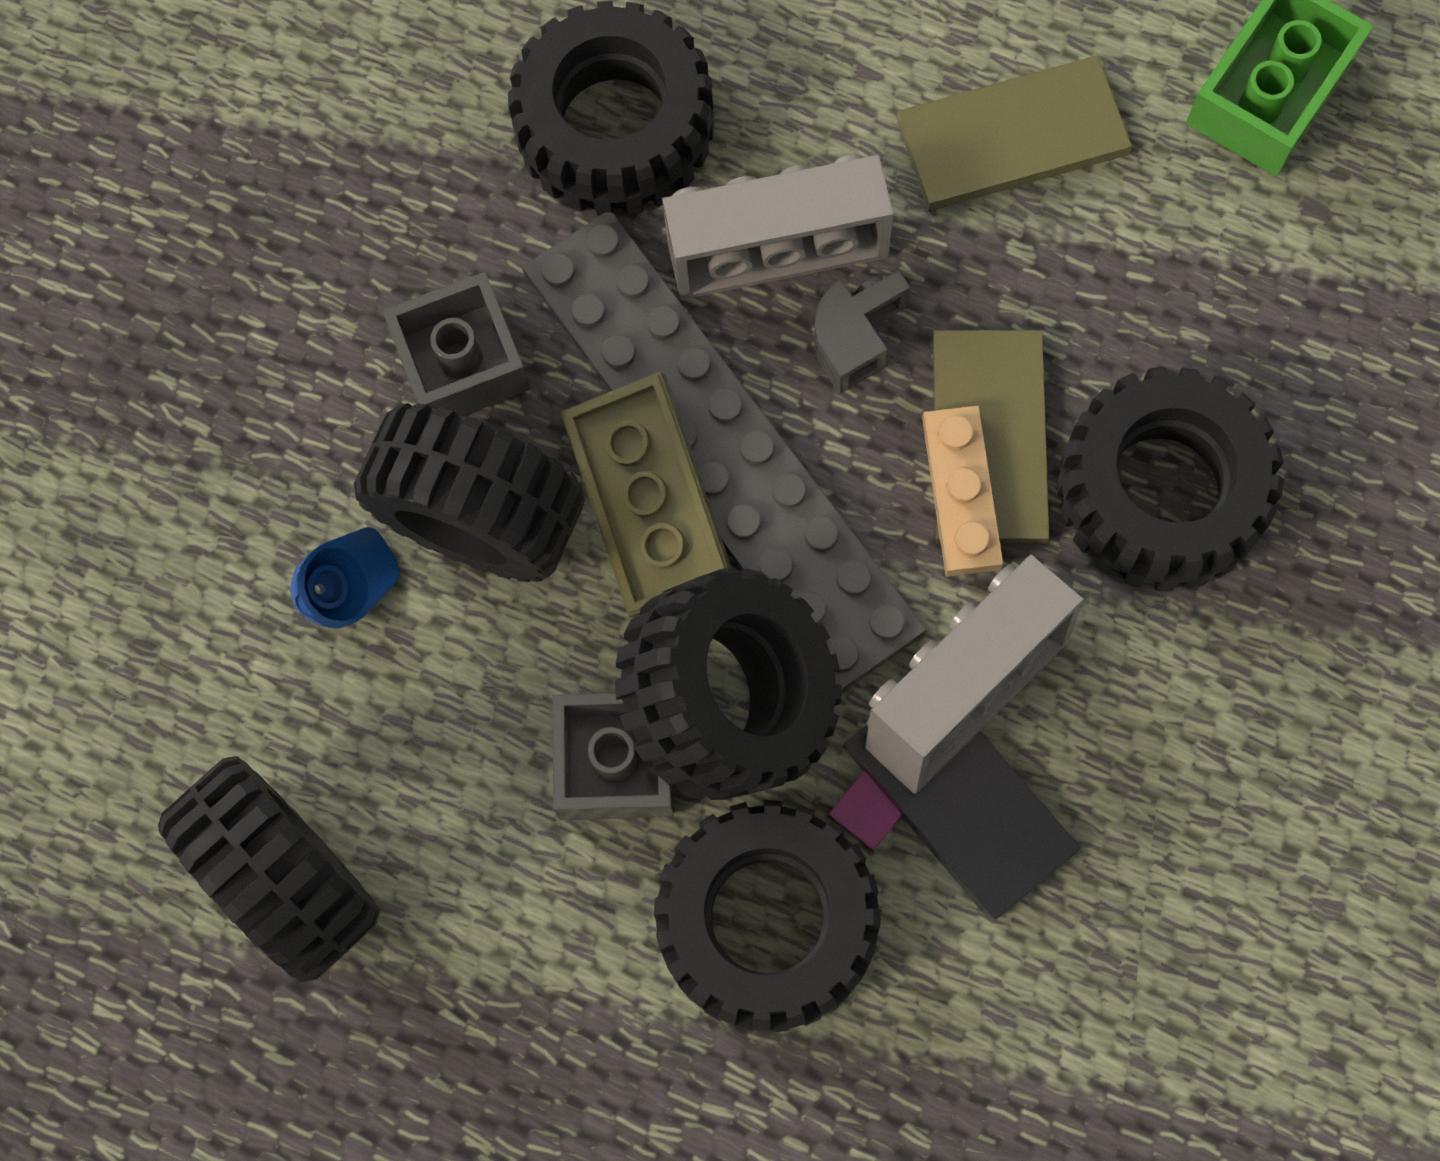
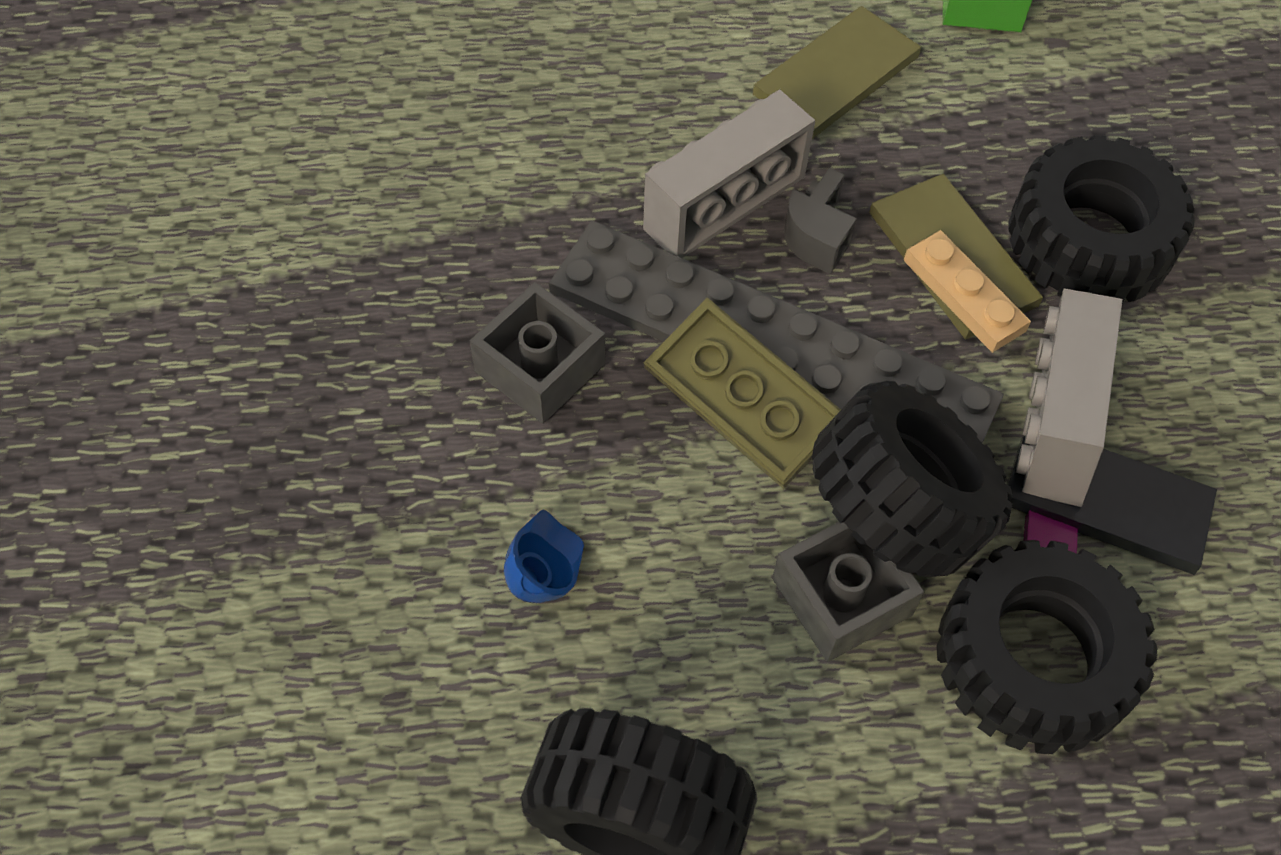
camera: 35 degrees left, 15 degrees down
black tyre [354,403,585,582] -> none
black tyre [508,0,714,215] -> none

